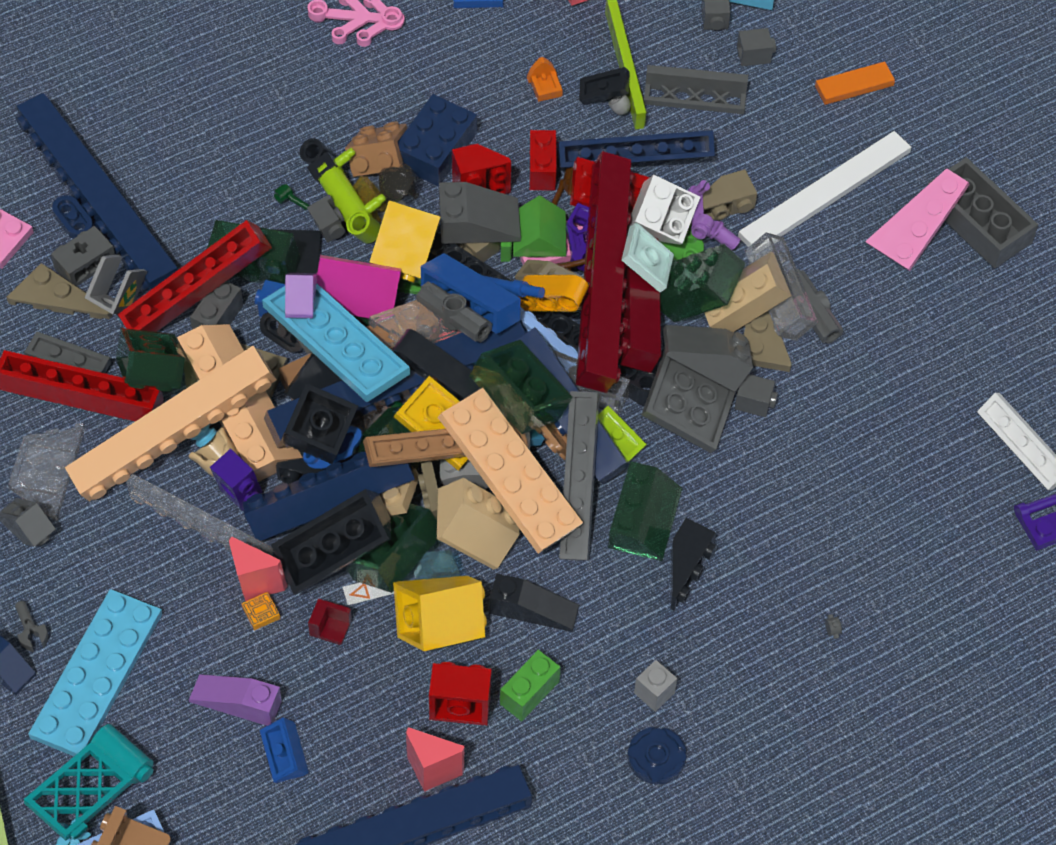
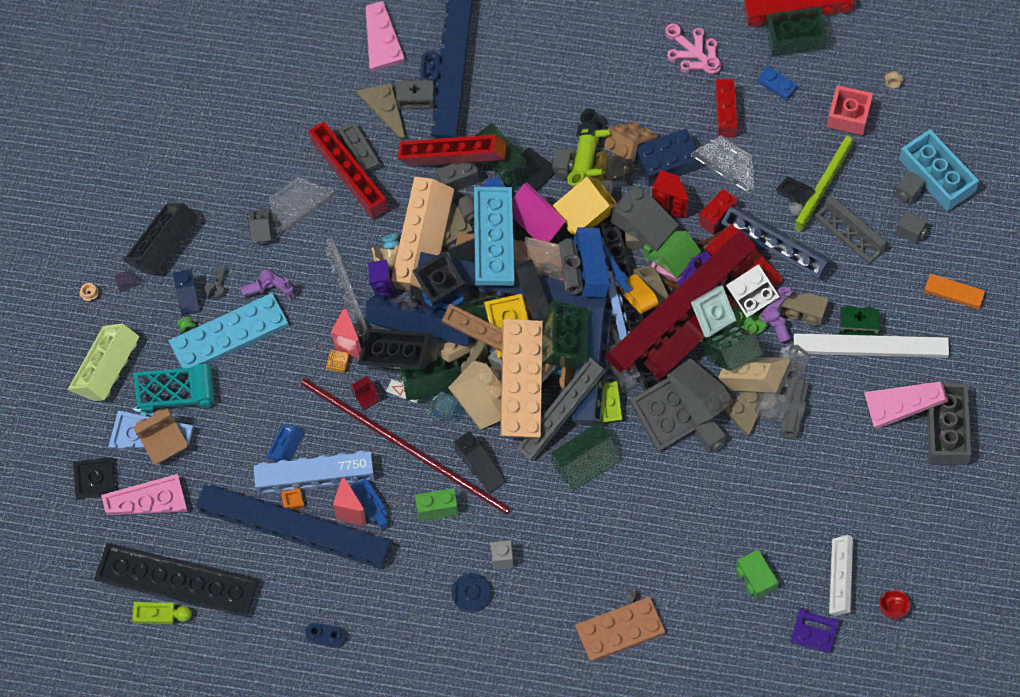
camera: 45 degrees right, 5 degrees up
light nougat brick [65,346,277,501] -> none
light grey piece [85,255,147,314] -> none
clear green brick [116,328,185,391] -> none
medium lavender slope [189,674,282,726] -> none
dark green hand [274,184,310,211] -> none
slope [285,273,317,318] -> none
yellow slope [393,576,487,651] -> none
red brick [429,662,492,726] -> none
orange tile [527,57,563,102] -> none
black slope [670,518,717,610] -> none
none -> bright green bush [177,317,196,334]
none -> medium lavender pin [240,269,295,300]
none -> light blue brick [254,451,374,495]
none -> orange tile [281,487,305,510]
none -> dark red piece [301,378,510,515]
none -> blue hinge [350,478,388,530]
none -> dark grey brick [458,196,474,224]
none -> nougat plate [575,597,665,663]
none -> clear wing [691,136,755,194]
none -> red brick [715,79,737,138]
none -> bright green brick [735,550,778,600]
none -> dark green brick [839,305,880,336]

